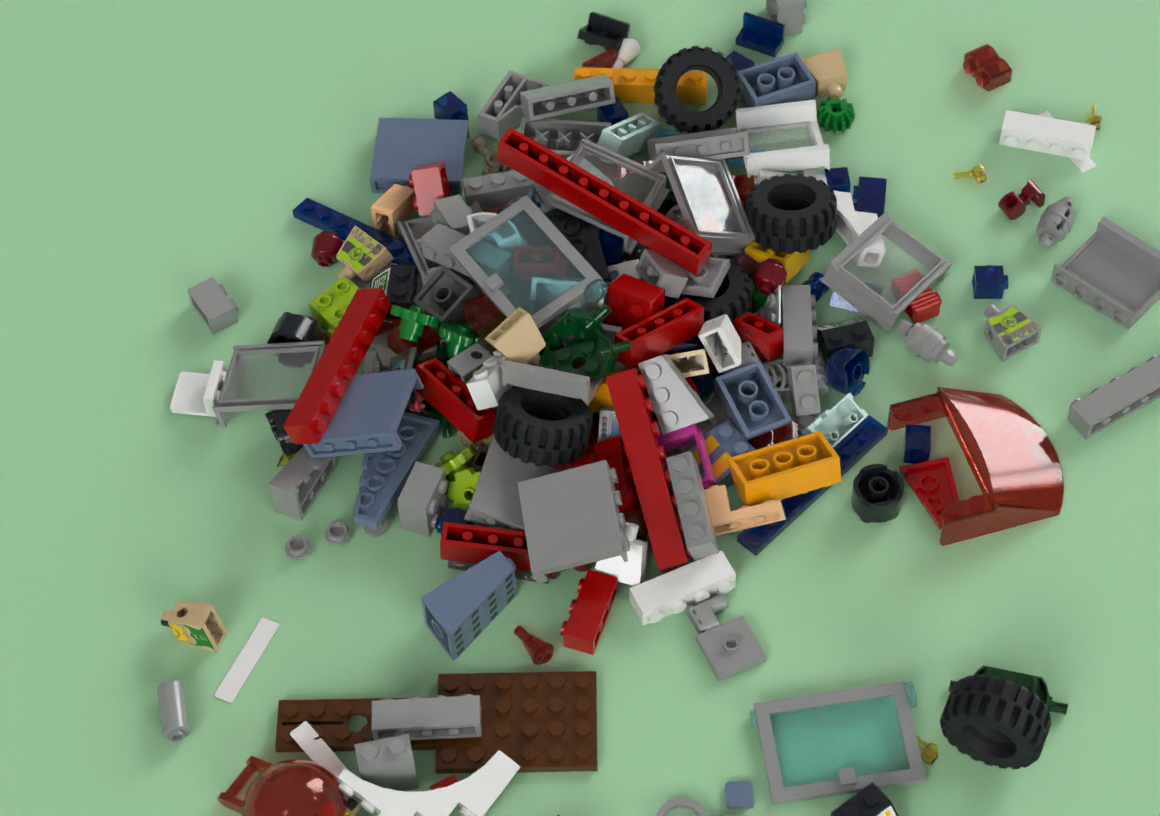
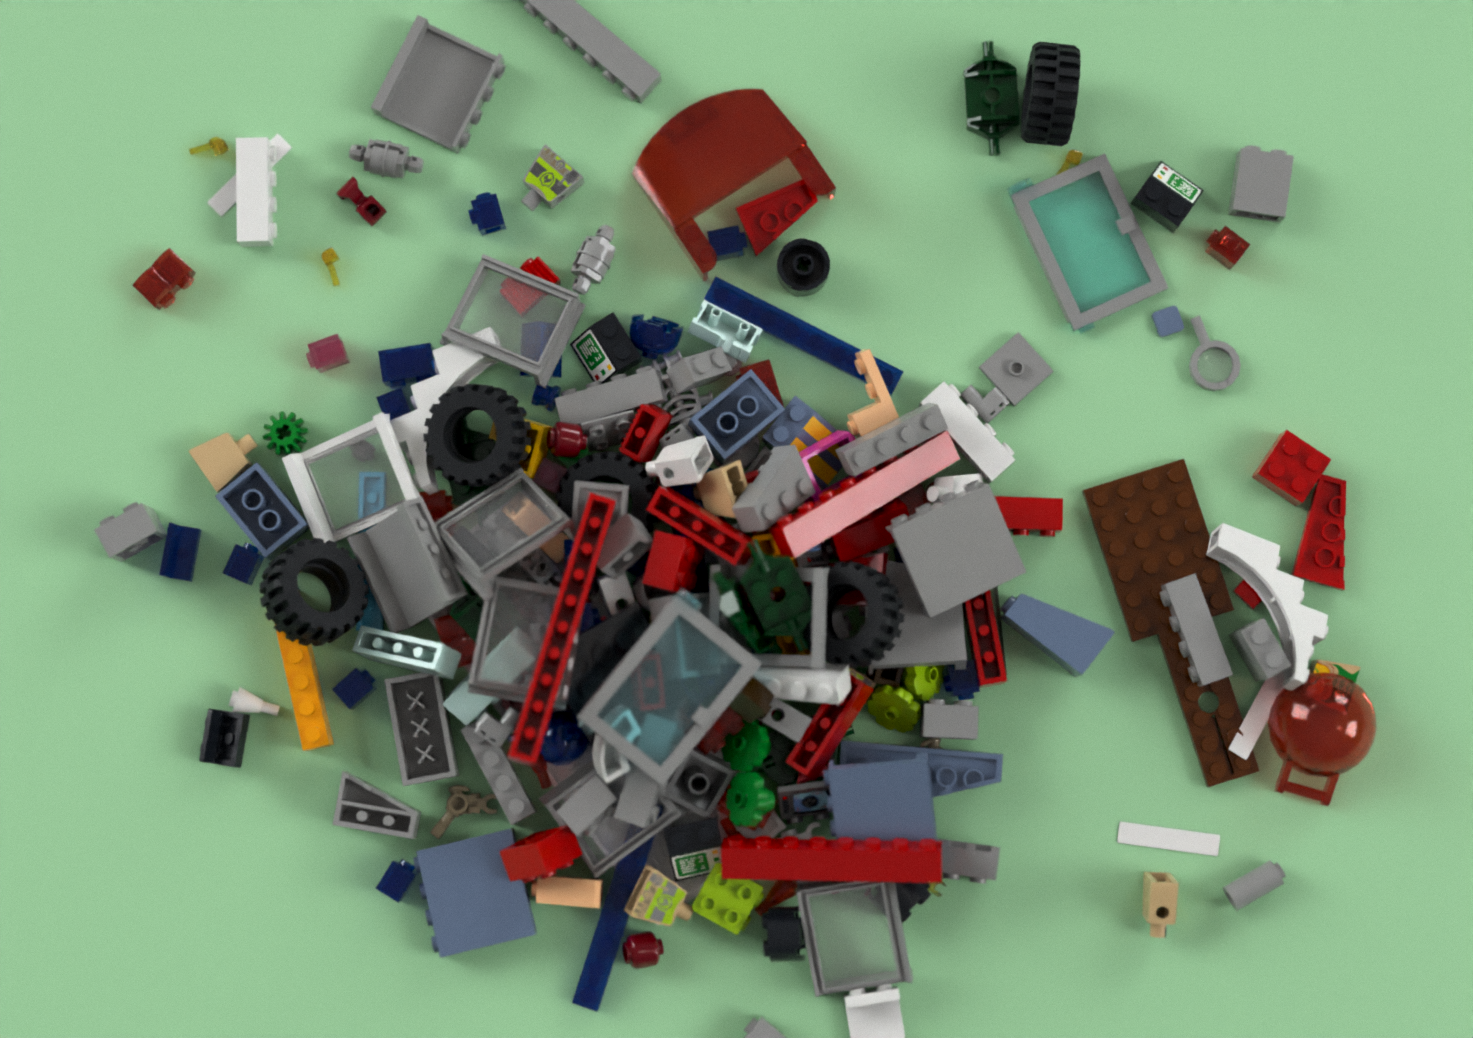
camera: 110 degrees left, 30 degrees up
light grey plate [285,535,311,560] -> none
light grey plate [325,521,350,546] -> none
tan torso [485,307,546,366] -> none
clear red cone [514,626,554,665] -> none
light grey brick [520,74,615,121] -> none
clear red tile [582,47,619,68] -> none
light orange slope [727,431,842,507] -> none
none -> clear pink brick [306,334,350,373]

